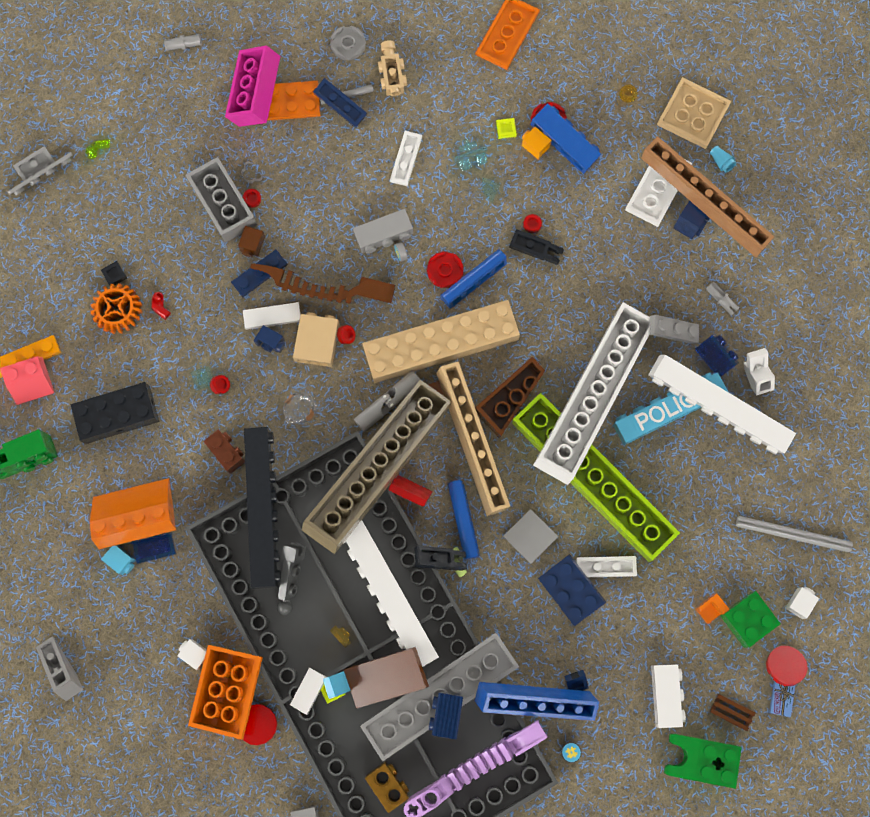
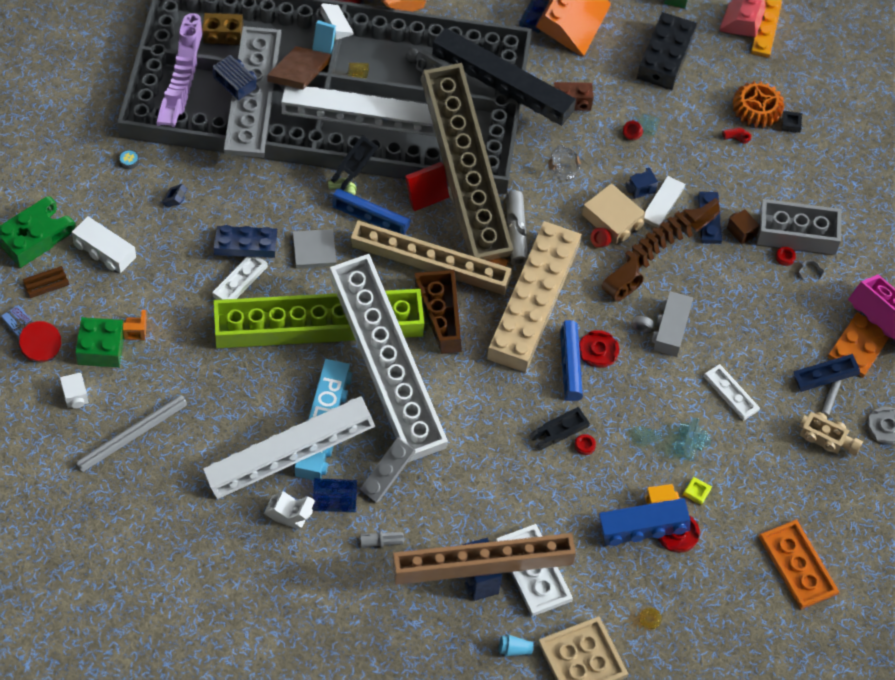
camera: 120 degrees right, 20 degrees down
blue brick [475,682,599,721] -> none

